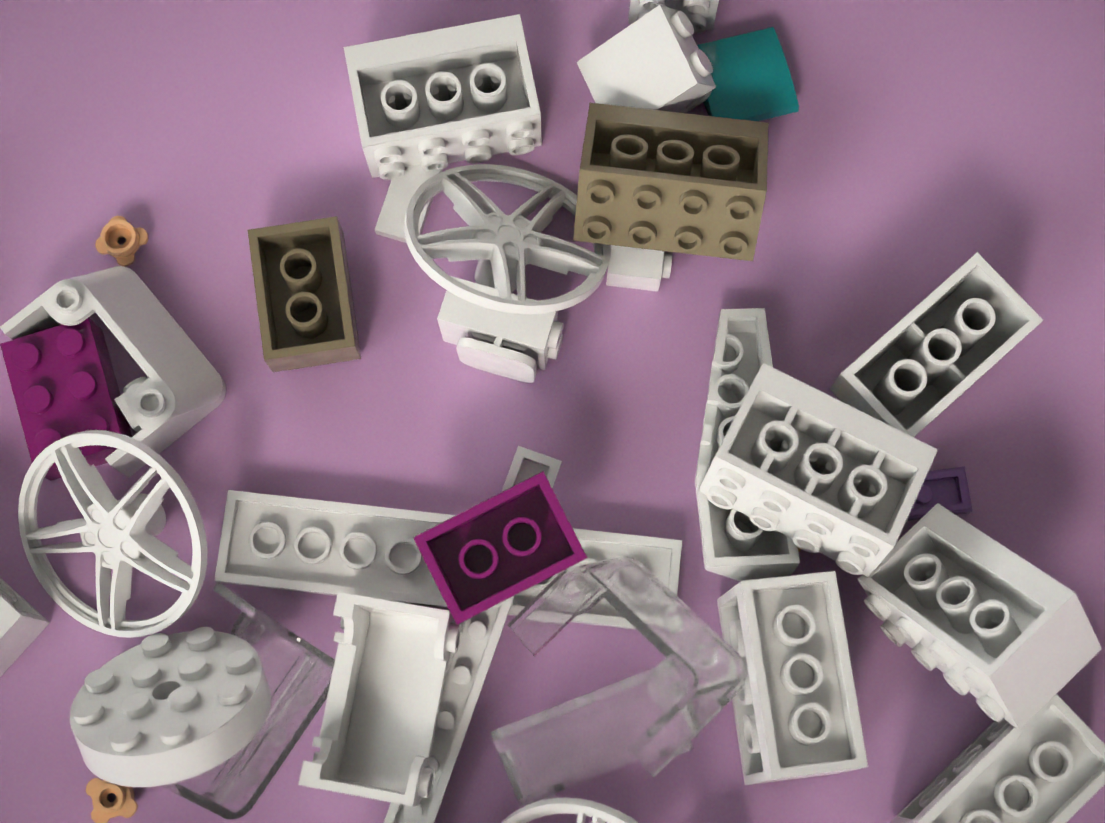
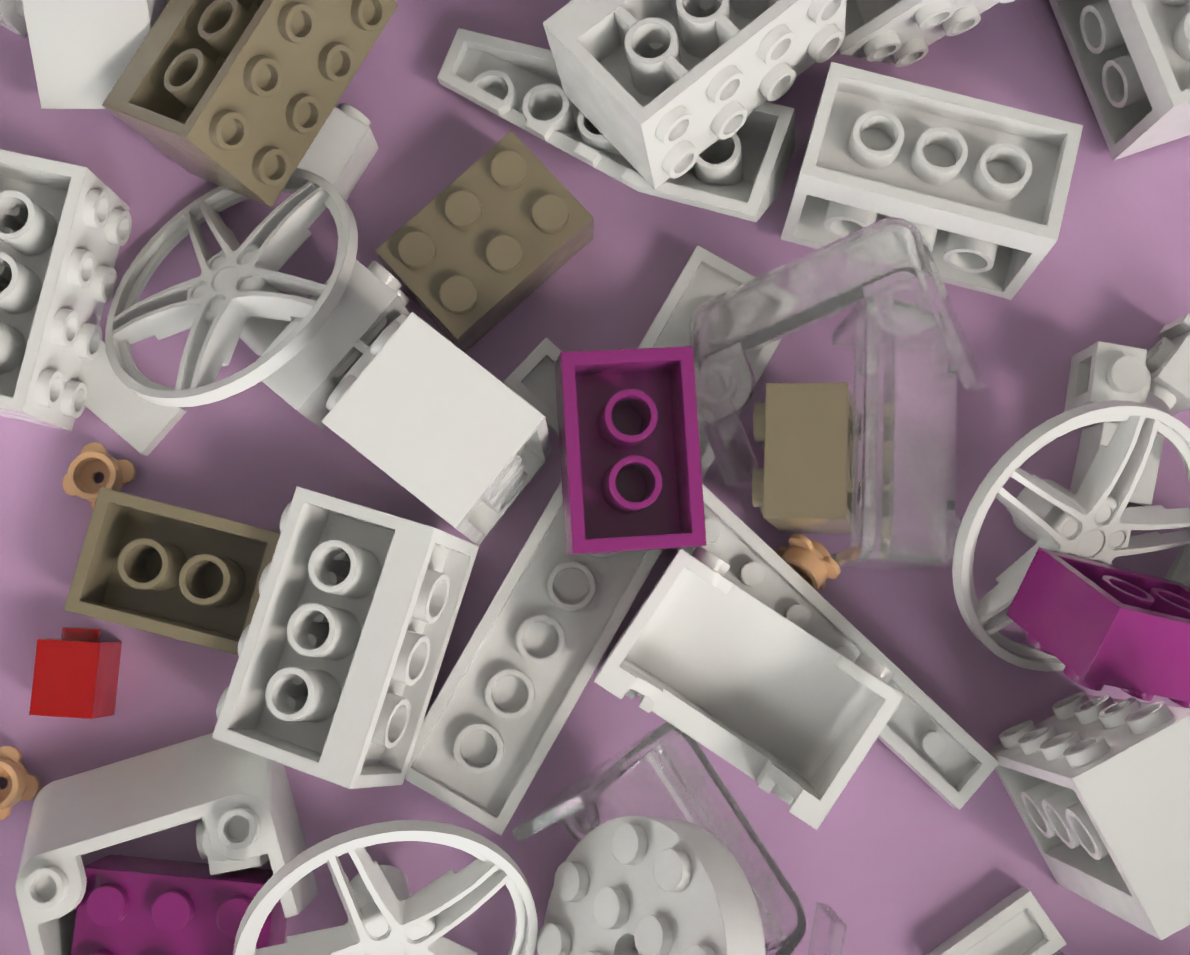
camera: 70 degrees left, 5 degrees up
none -> red brick [29,627,122,719]
none -> light nougat plate [62,442,136,509]
none -> white brick [212,486,479,789]
none -> white brick [321,312,553,546]
none -> dark tan brick [375,130,594,353]
none -> dark tan brick [752,382,858,535]
none -> light nougat plate [776,534,841,591]

